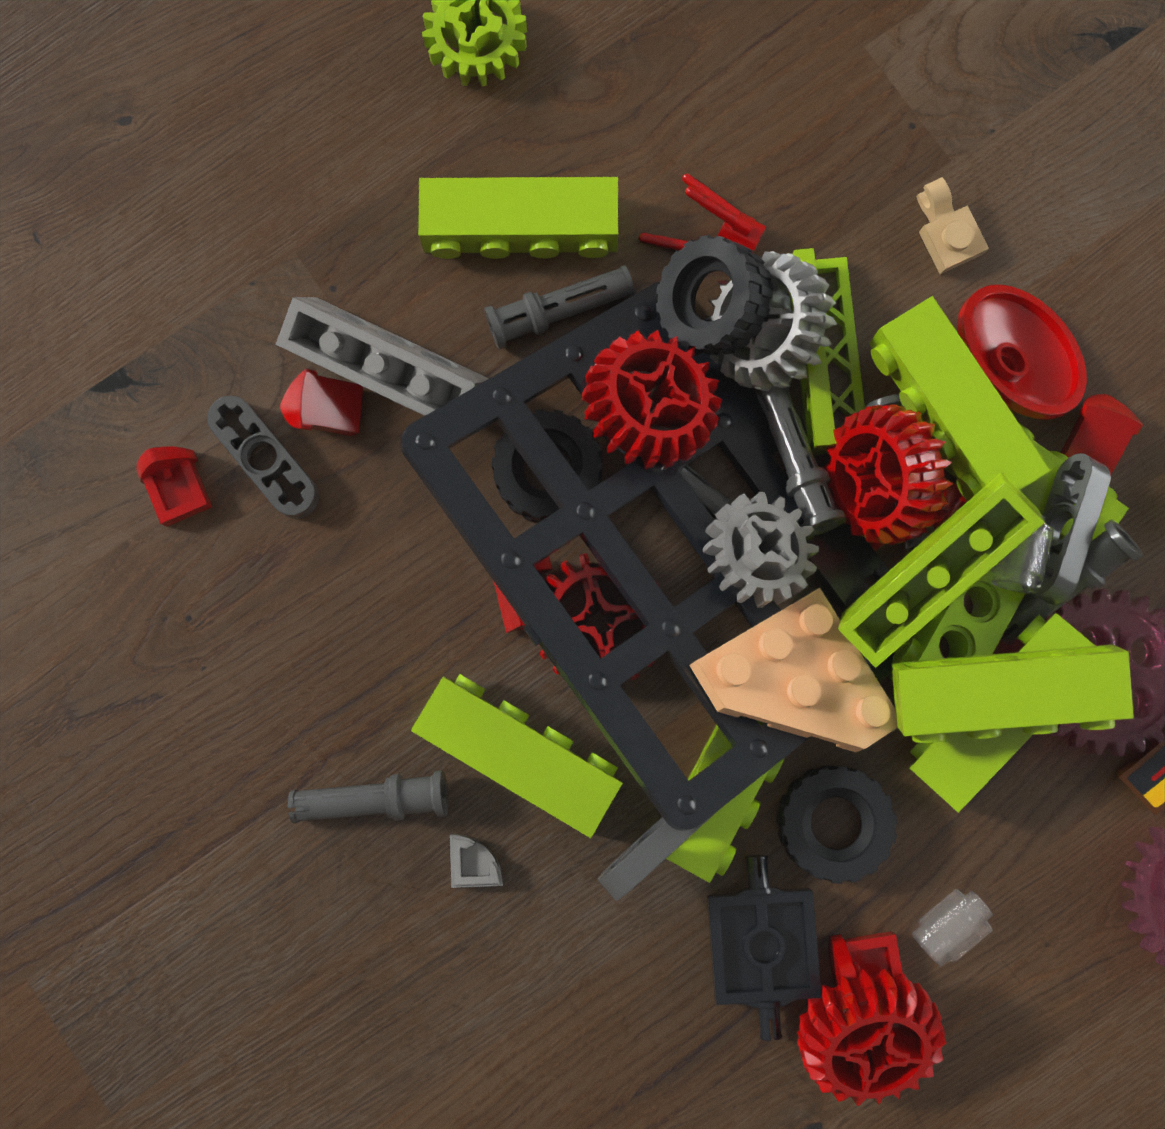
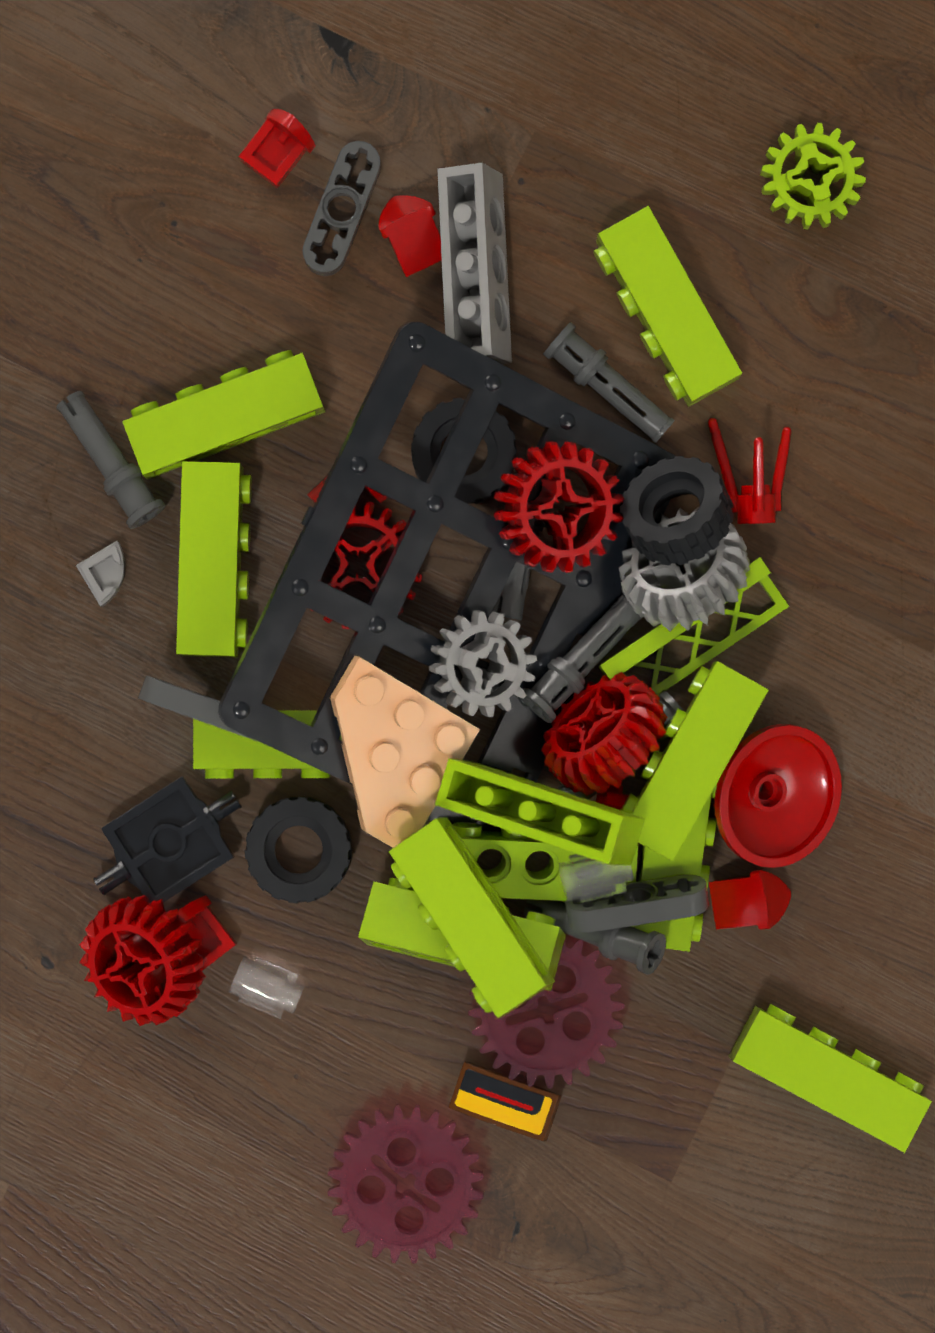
camera: 60 degrees right, 5 degrees up
tan plate [916,177,989,274] -> none
none -> lime brick [122,350,325,479]

